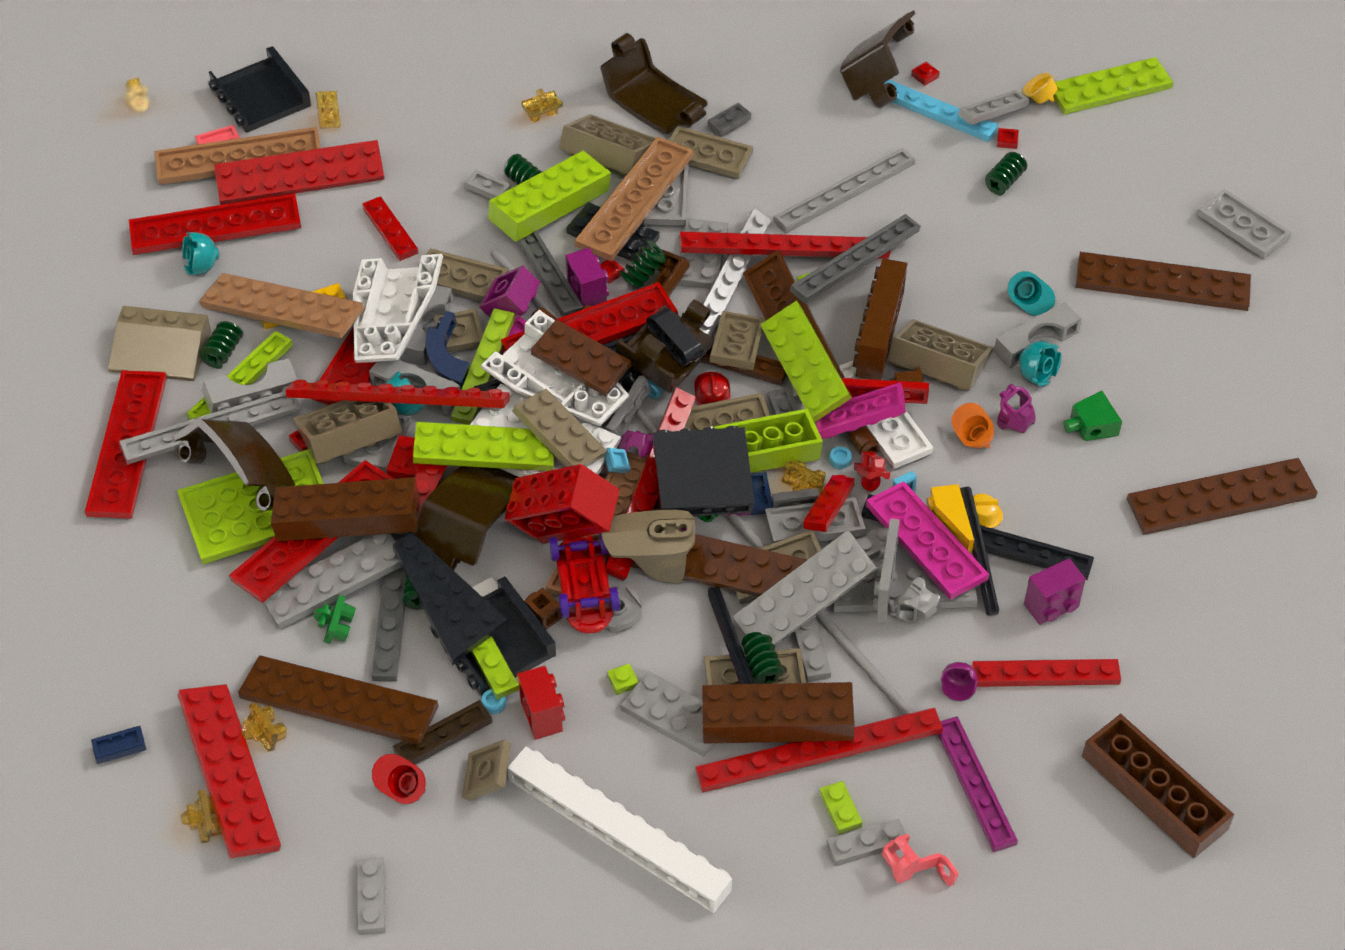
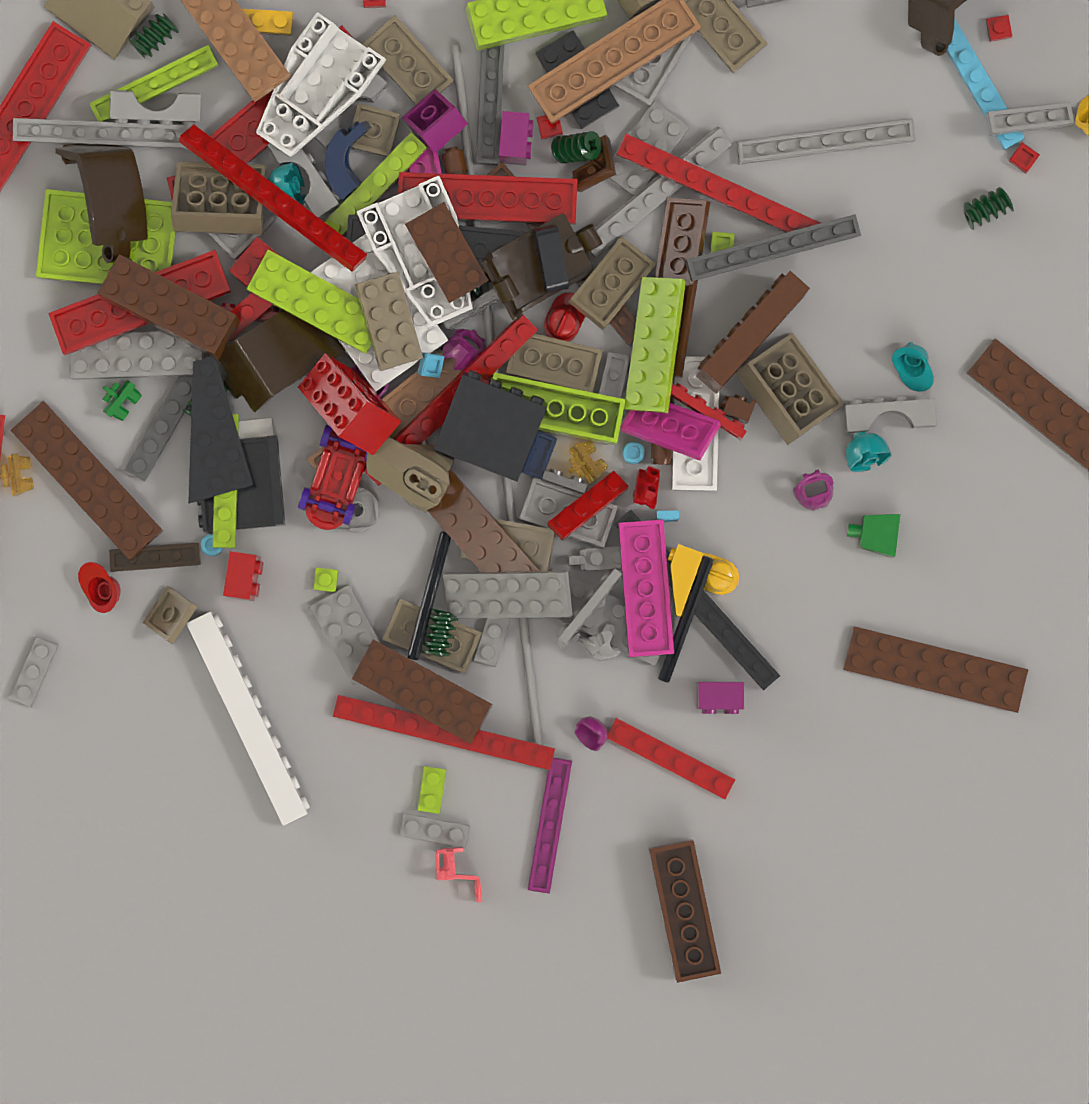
camera: 30 degrees right, 35 degrees up
reddish brown brick [524,588,562,630] -> none
orange piece [951,403,994,449] -> none

